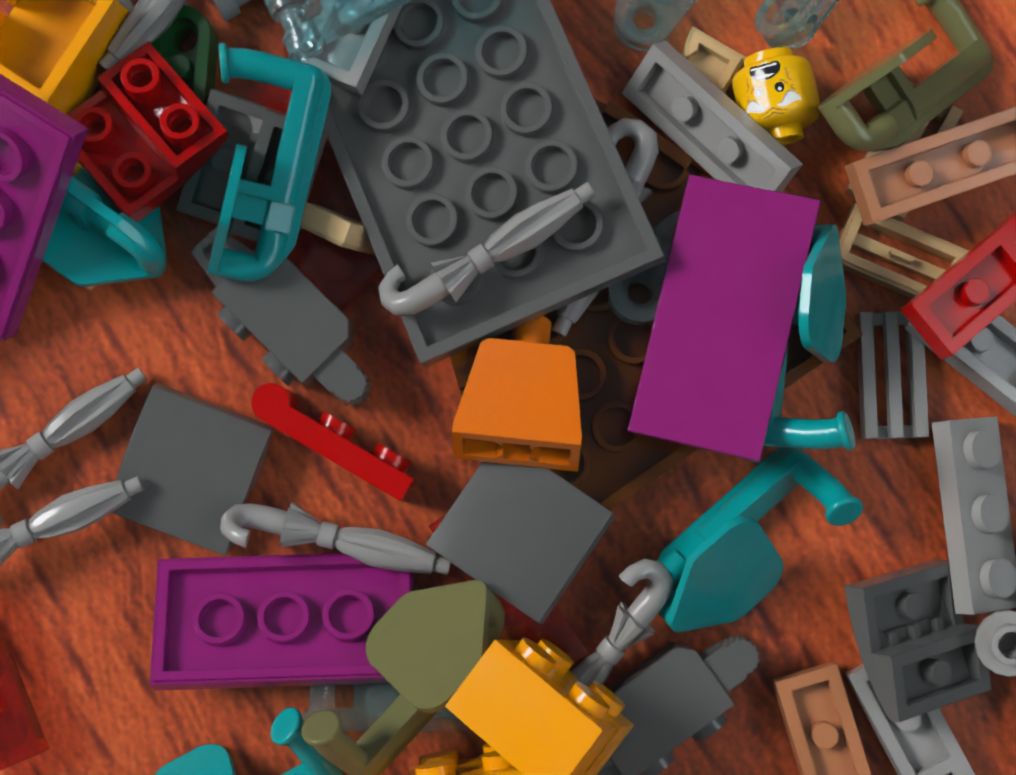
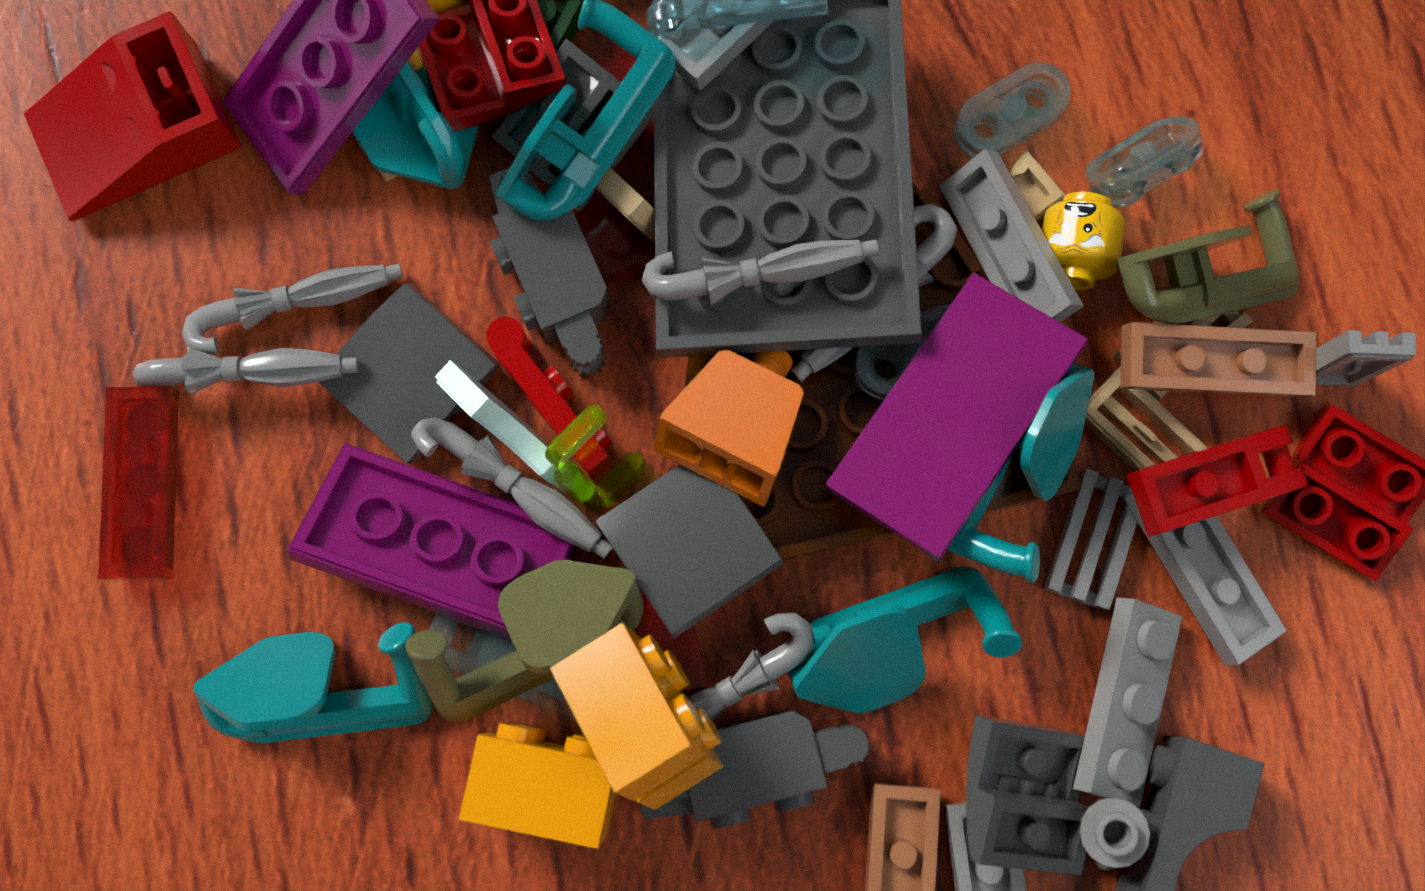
camera: 20 degrees right, 5 degrees down
none -> light aqua tile [435,360,585,493]
none -> clear neon green piece [545,405,646,511]

